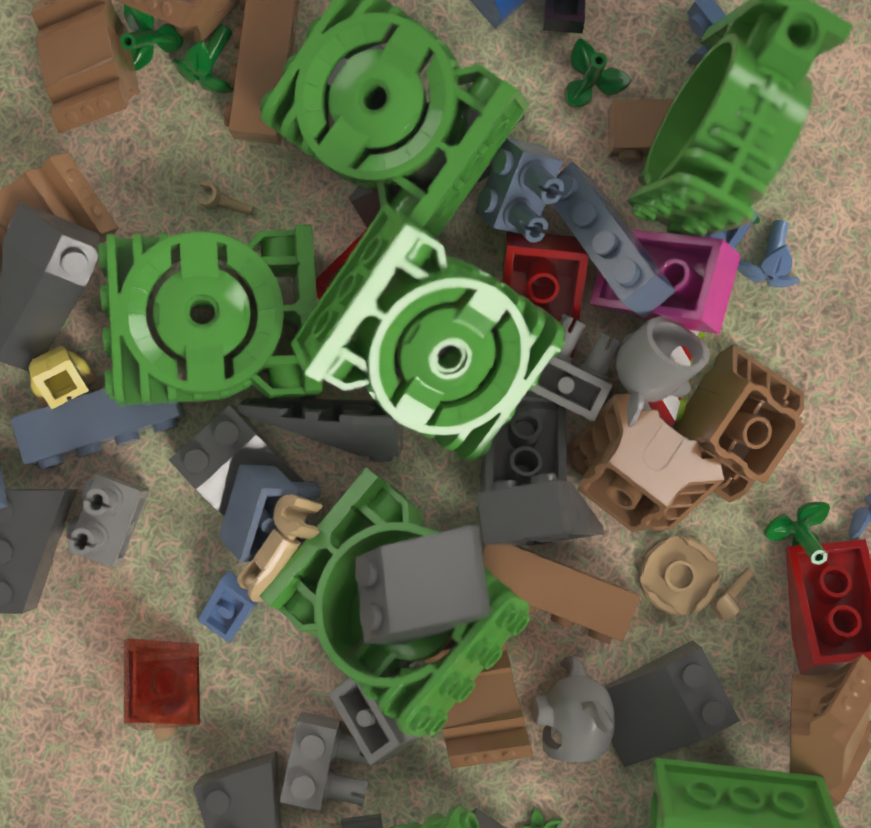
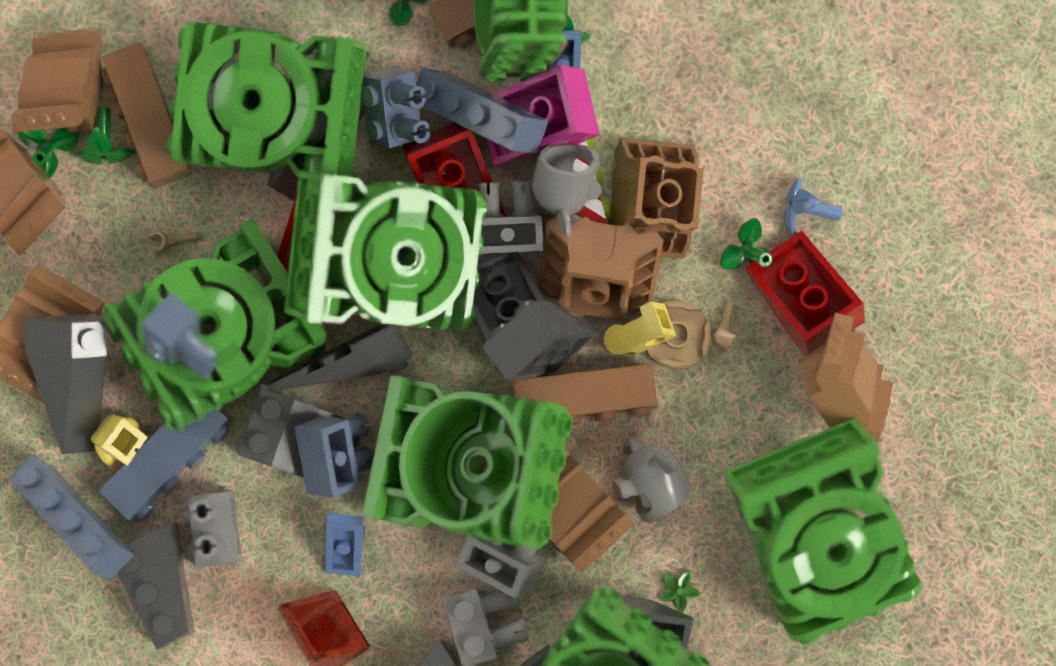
camera: 25 degrees left, 5 degrees down
tan piece [237,494,323,602] -> none
dark grey slope [355,525,490,644] -> none
dark grey slope [604,640,740,767] -> none
medium blue plant [737,220,800,287] -> none
none -> sand blue brick [141,292,218,380]
none -> light yellow leg [604,301,676,356]

